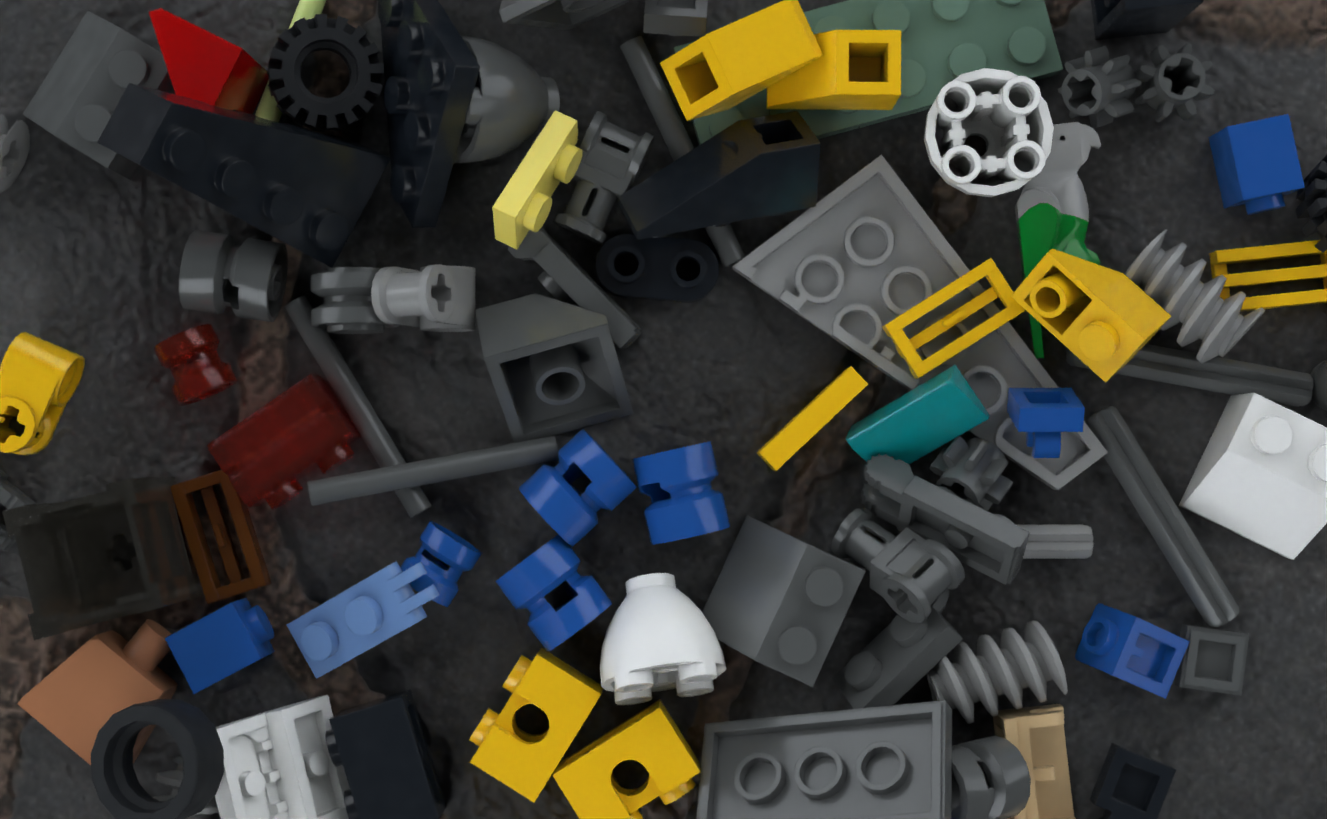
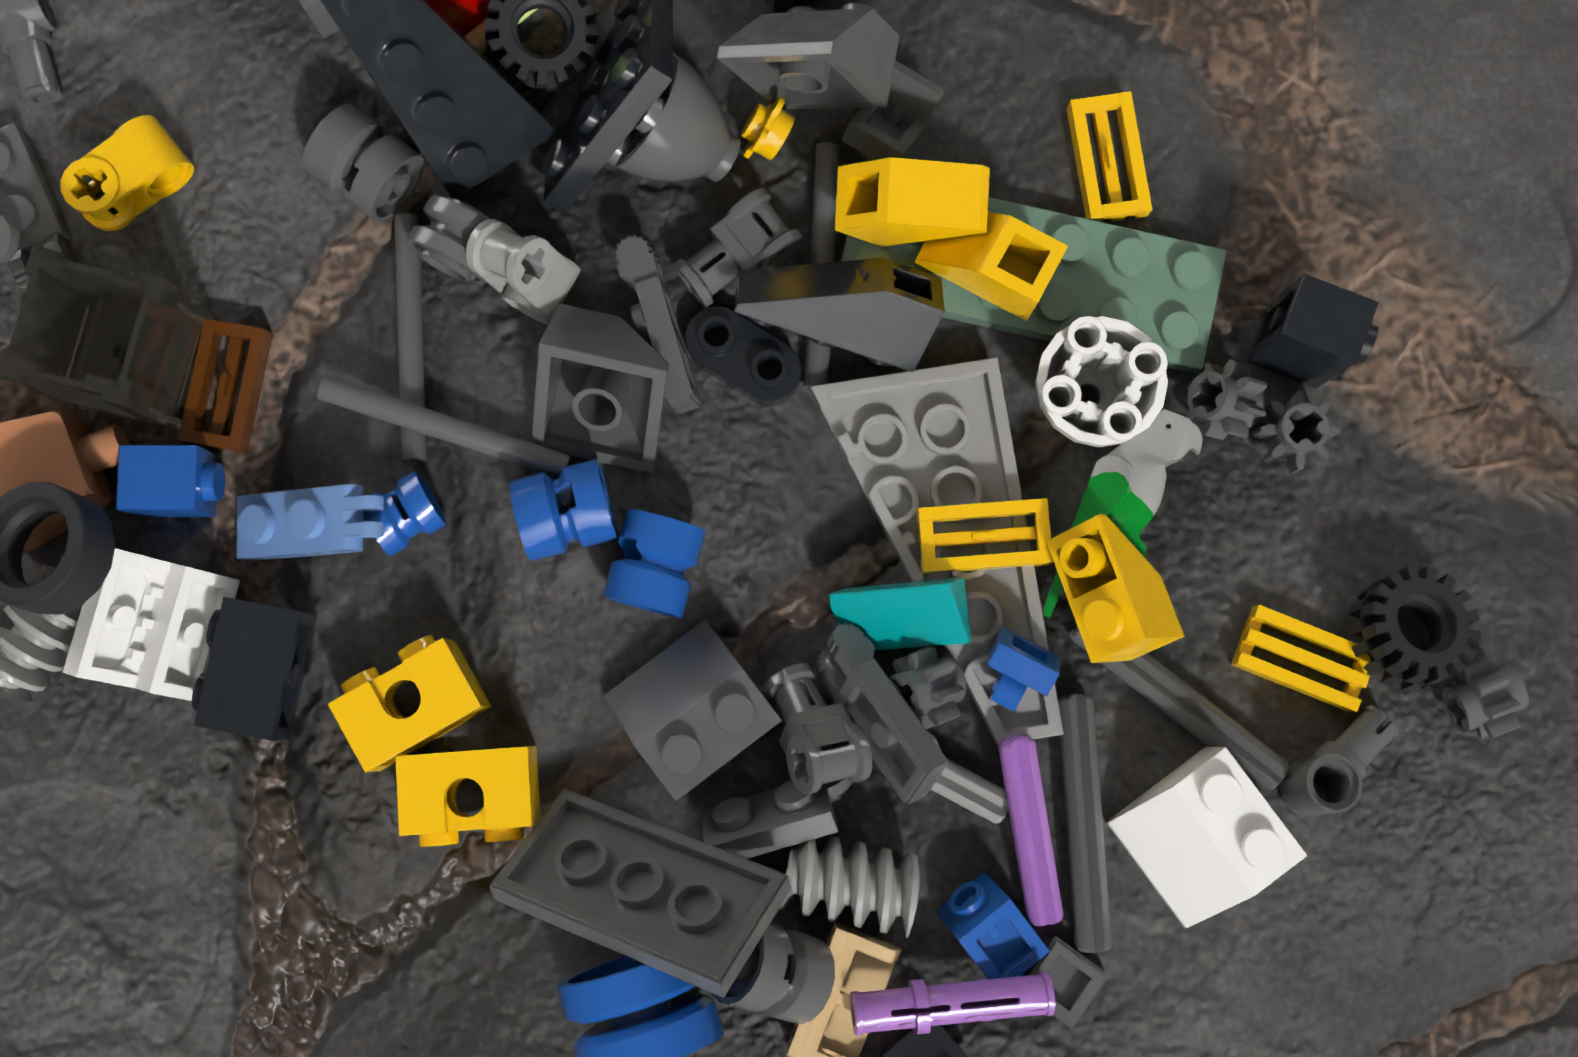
camera: 20 degrees right, 5 degrees down
clear red wheel [154,324,237,406] -> none
clear red brick [207,374,361,510] -> none
light yellow hinge [492,110,583,250] -> none
blue wheel [495,535,612,652] -> none
white piece [600,573,726,705] -> none
yellow tile [756,366,868,471] -> none
light grey piece [1125,229,1265,364] -> none
blue brick [1209,114,1305,215] -> none
none -> yellow plate [741,96,795,160]
none -> medium lavender pin [850,972,1055,1036]
none -> medium lavender axle [998,734,1063,926]

